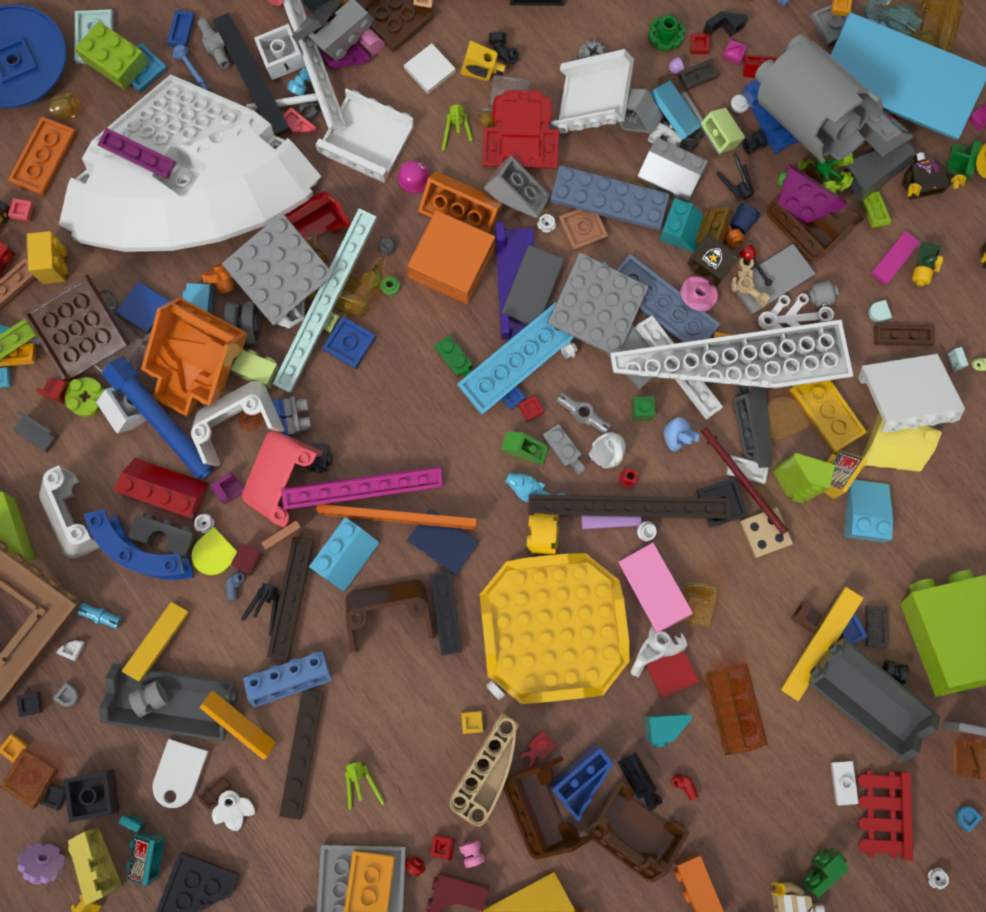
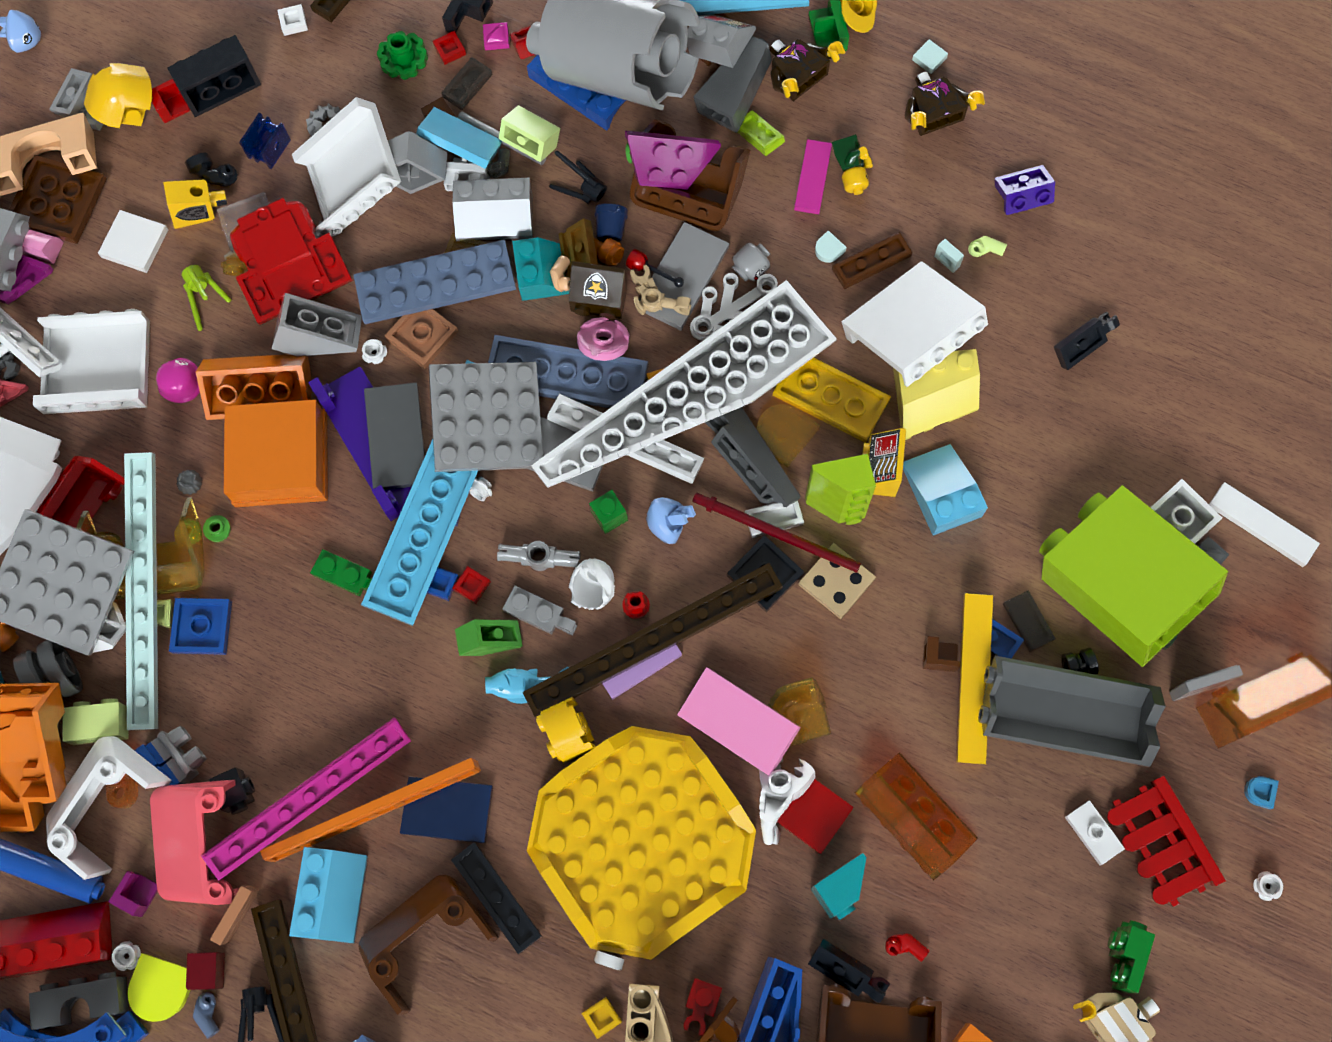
camera: 20 degrees left, 5 degrees down
white plate [637,521,657,541] -> none
lavender hinge [669,57,684,74] -> none
white plate [731,95,749,113] -> none
black wheel [742,130,768,155] -> none
lime plant [798,153,853,194] -> none
none -> clear blue piece [239,113,291,169]
none -> light nougat arm [550,255,570,292]

